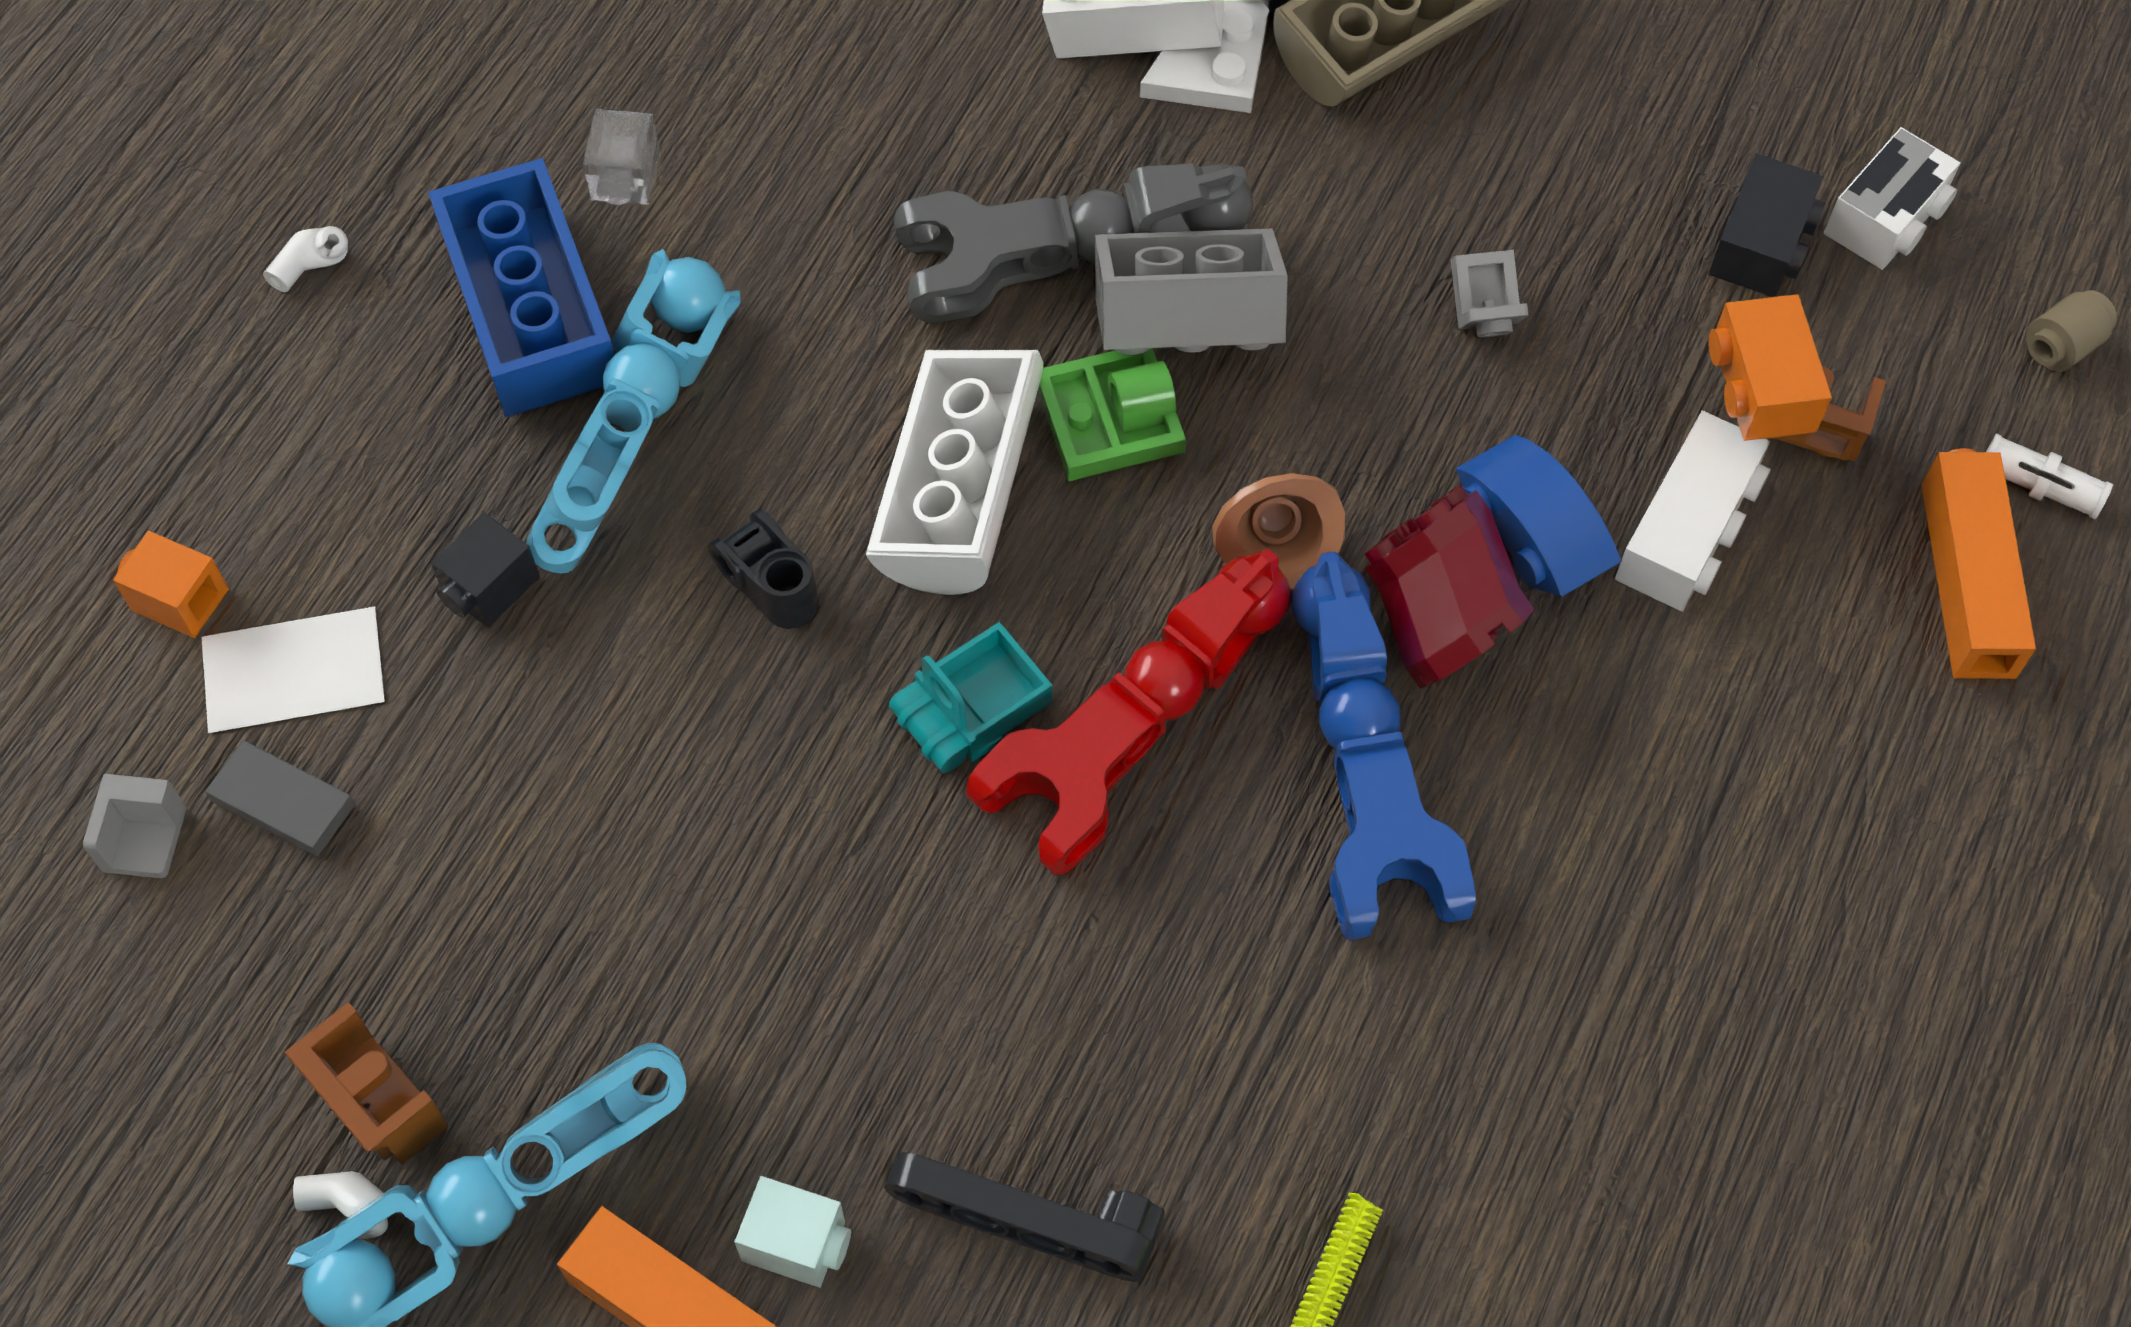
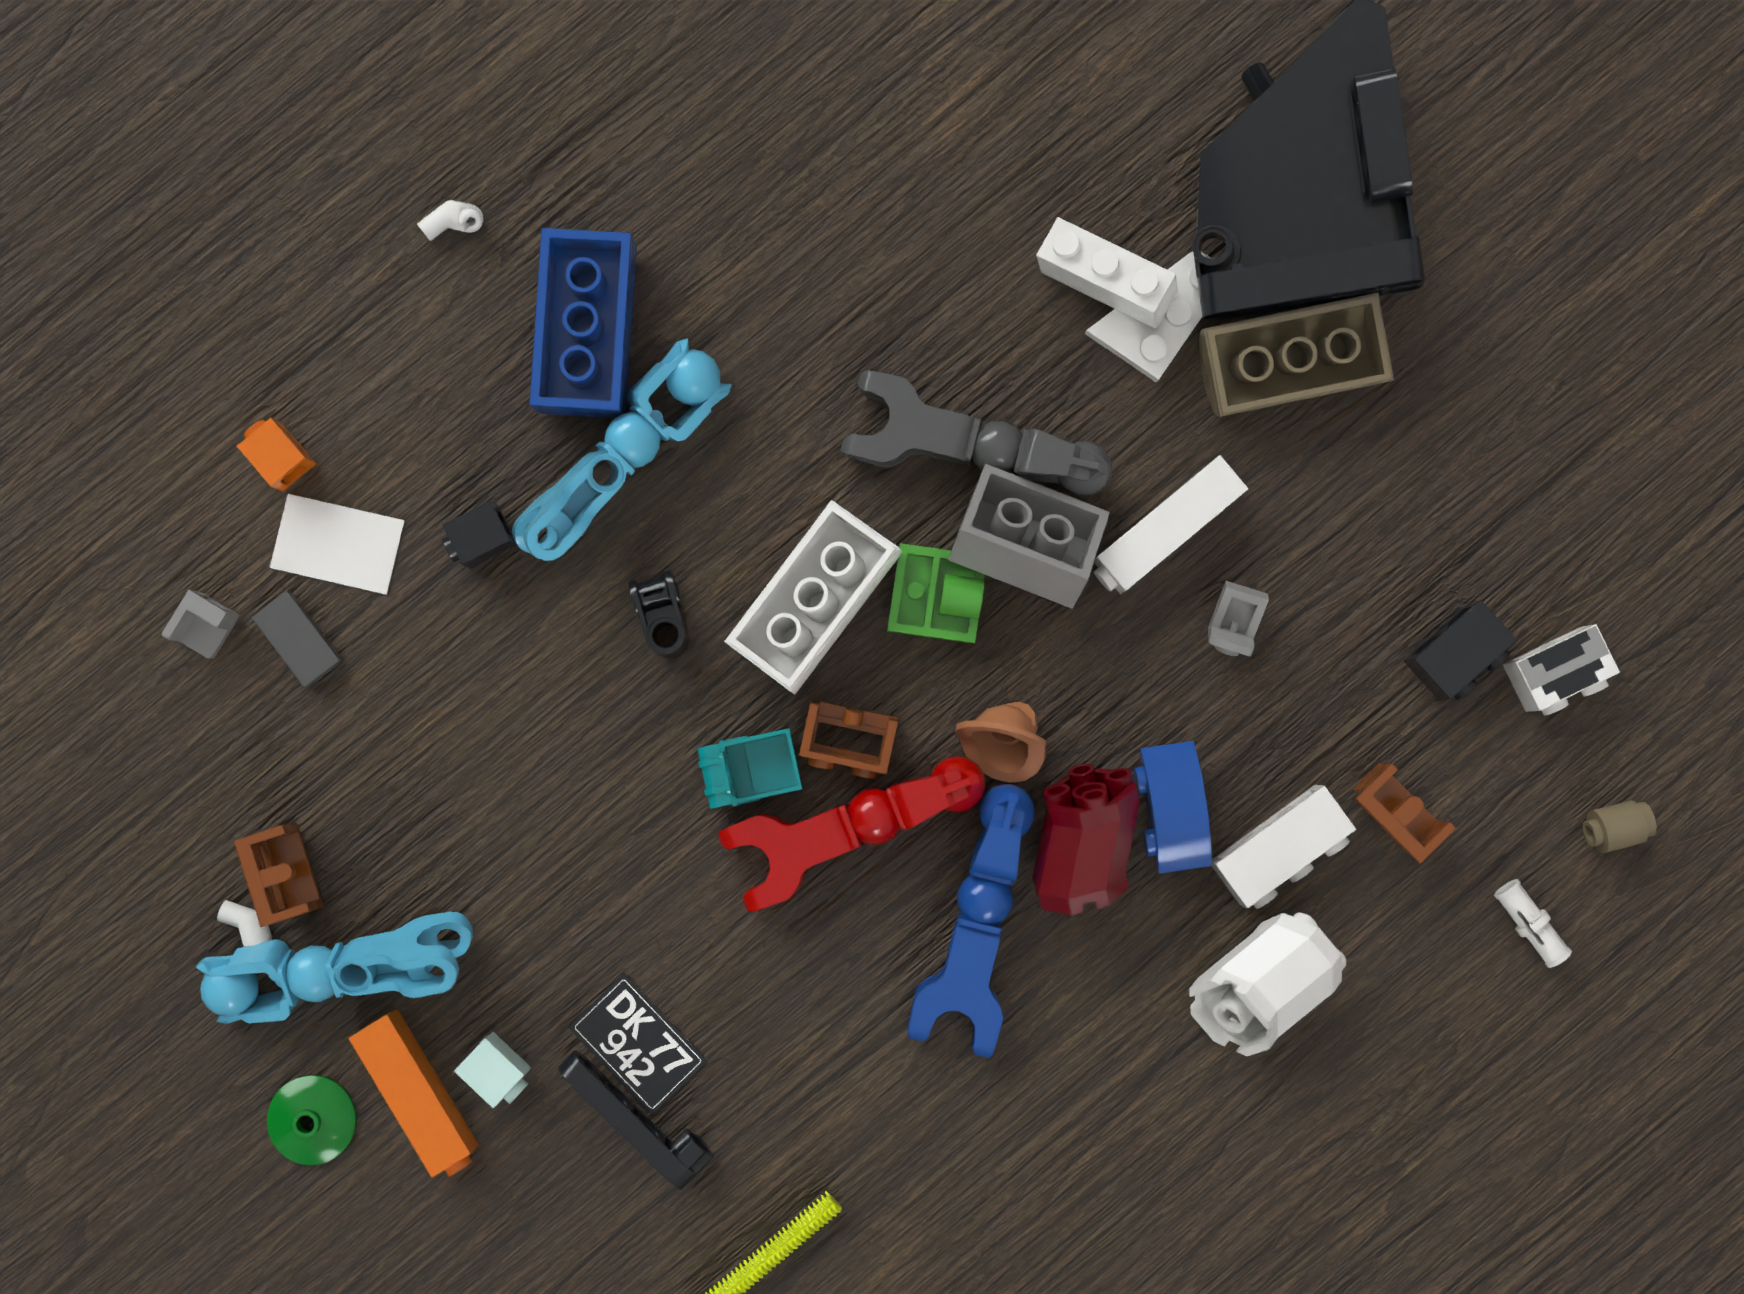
camera: 25 degrees right, 25 degrees up
clear brick [583,109,660,205] -> none
orange brick [1709,294,1832,441] -> none
orange brick [1921,448,2036,679] -> none
none -> black sticker [568,973,708,1115]
none -> dark orange window [799,699,898,779]
none -> white brick [1094,455,1248,594]
none -> white brick [1189,913,1346,1056]

